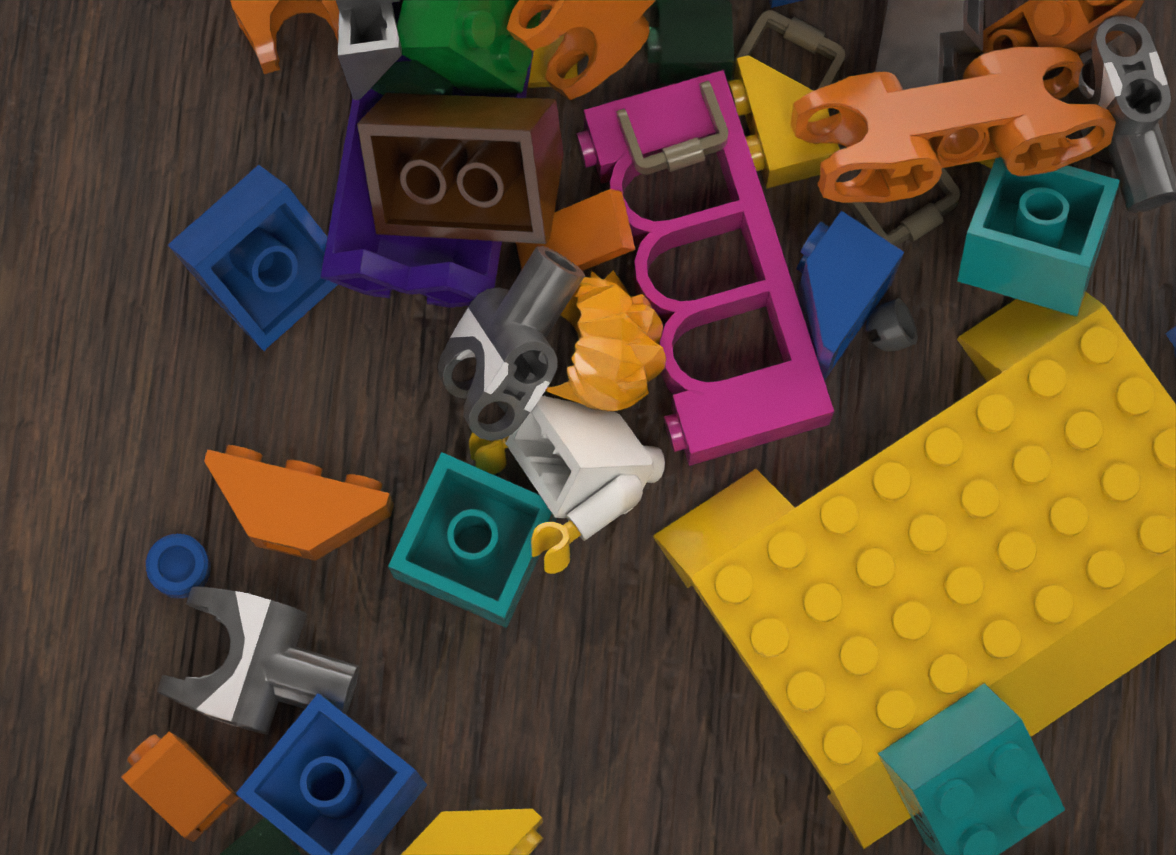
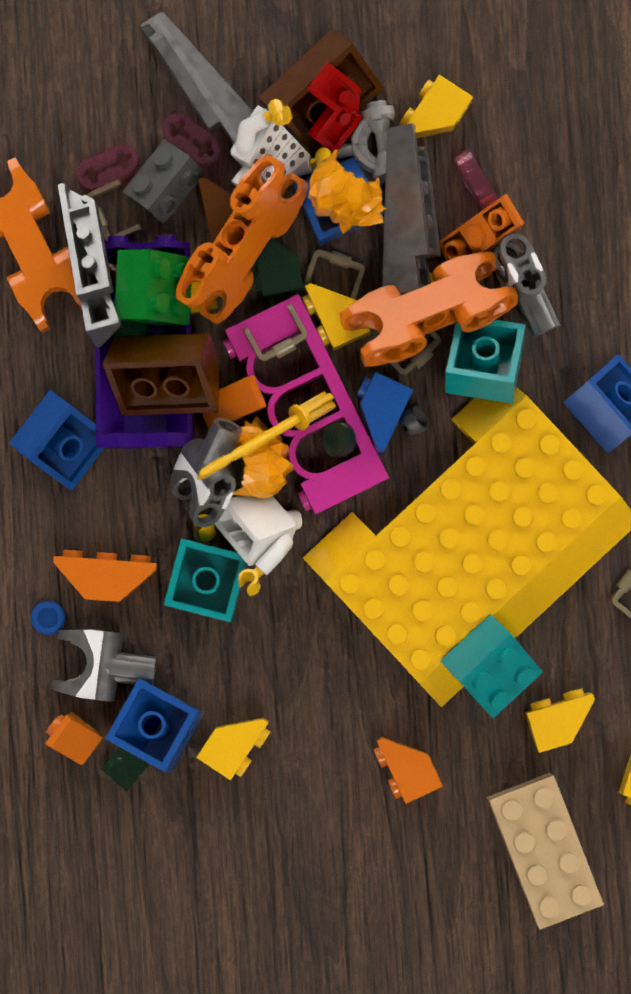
camera: 15 degrees left, 10 degrees up
none -> yellow piece [197,391,336,480]
none -> tile [322,423,356,457]

